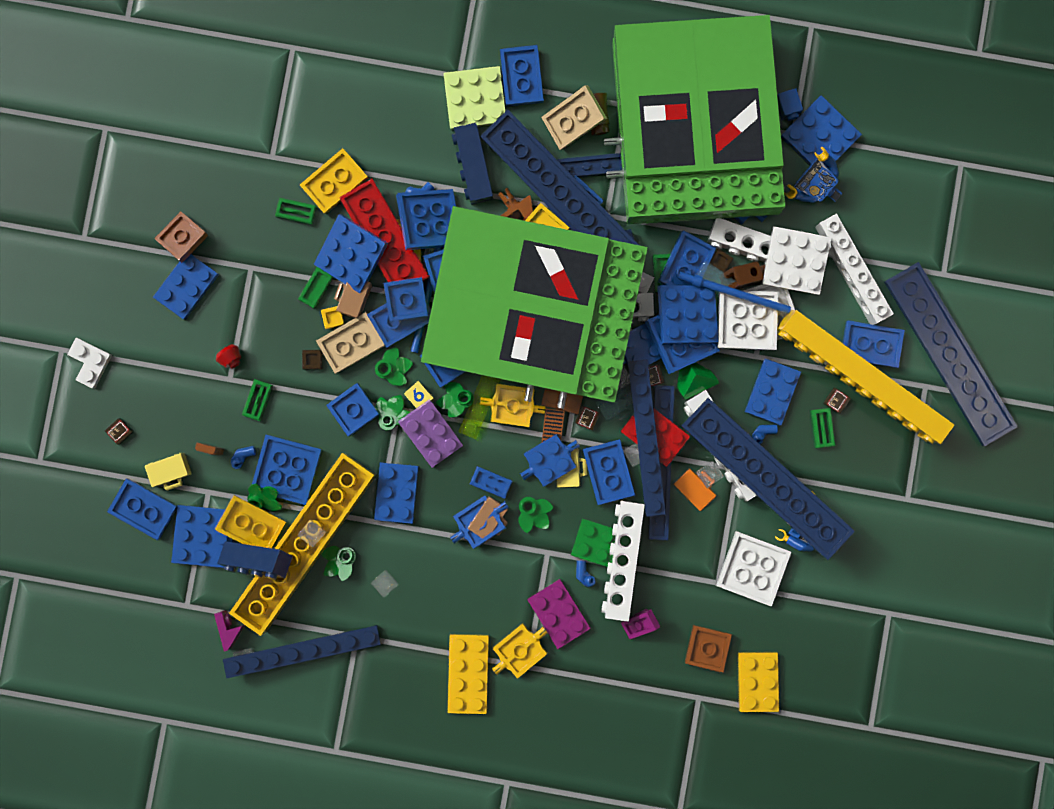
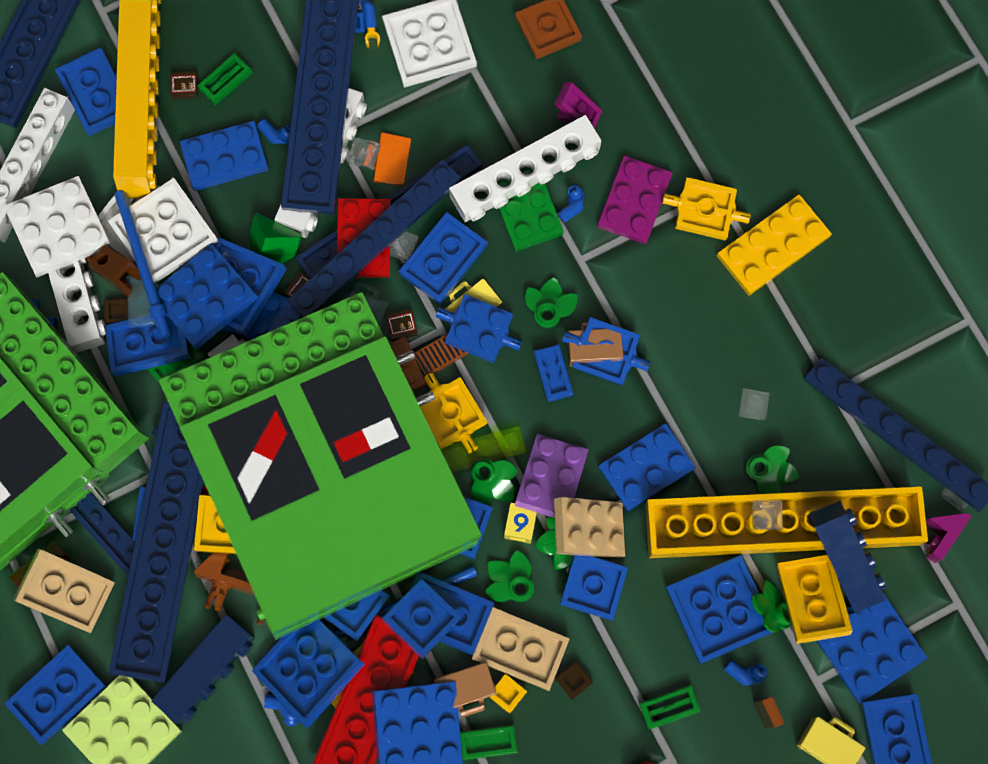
camera: 130 degrees left, 10 degrees down
none -> tan plate [554,497,625,558]

